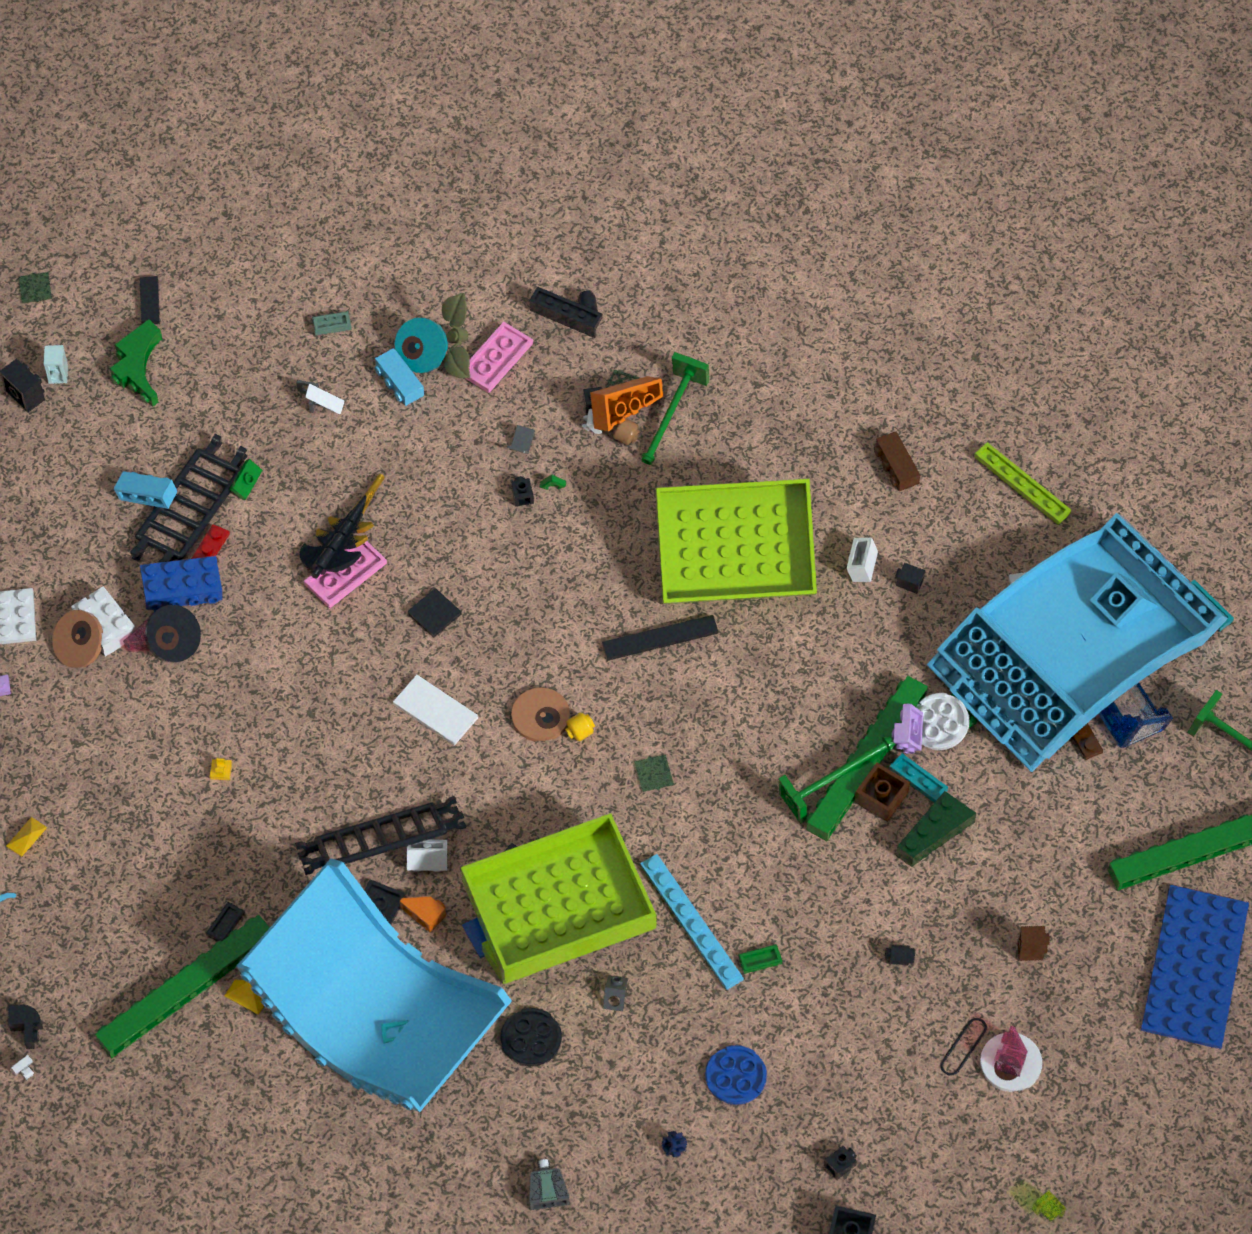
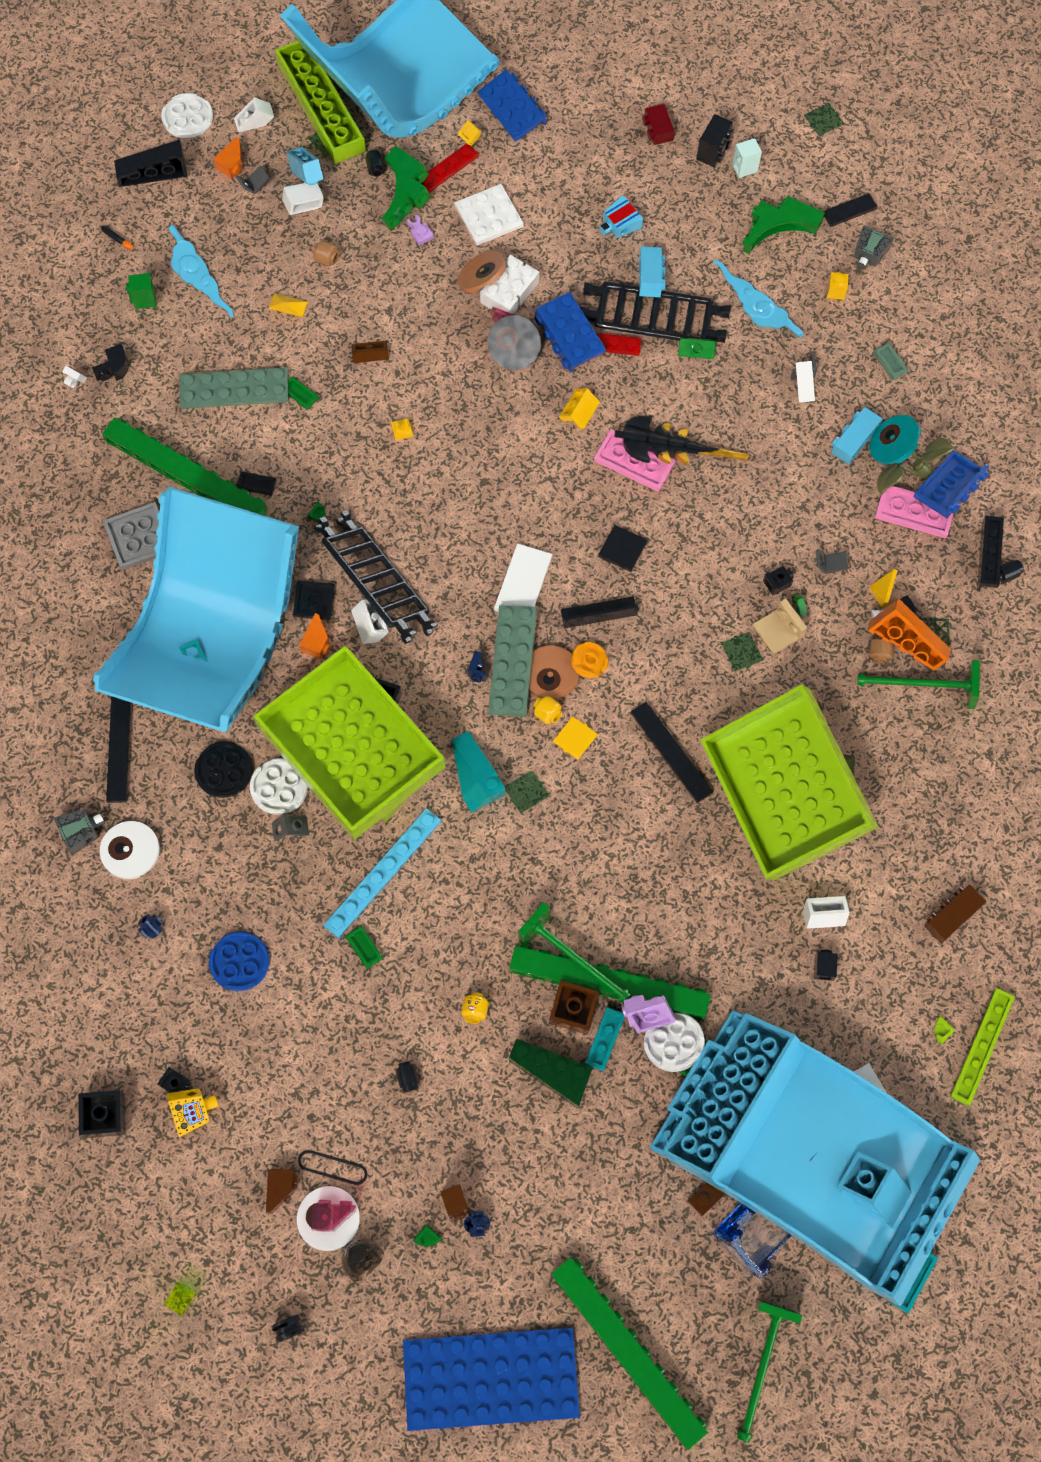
camera: 70 degrees right, 10 degrees up
none -> white tile [100,821,160,879]
none -> light grey plate [103,502,159,571]
none -> black tile [106,696,131,803]
none -> yellow torso [167,1089,218,1137]
none -> sand green plate [179,367,289,409]
none -> white tile [250,758,308,815]
none -> reddish brown slope [266,1169,298,1214]
none -> black wheel [271,1314,305,1343]
none -> green tile [288,376,319,410]
none -> green tile [307,502,326,524]
none -> clear smoke cylinder [341,1238,384,1281]
none -> reddish brown slope [351,341,389,363]
none -> green tile [413,1225,442,1247]
none -> teal wedge [452,731,505,813]
none -> yellow head [461,992,489,1024]
none -> dark blue gear [464,1211,490,1237]
none -> dark blue bracket [468,651,487,683]
none -> sand green plate [488,605,537,717]
none -> yellow piece [553,717,598,760]
none -> yellow panel [559,388,600,429]
none -> black panel [560,596,638,629]
none -> light orange tile [571,642,609,679]
none -> medium azure torso [599,195,643,238]
none -> medium azure piece [713,260,804,338]
none -> clear green piece [721,632,763,672]
none -> tan bracket [753,599,807,654]
none -> yellow brick [827,272,849,300]
none -> dark grey torso [853,225,894,270]
none -> yellow slope [870,569,898,608]
none -> blue bracket [913,450,990,518]
none -> lime tile [934,1016,955,1045]

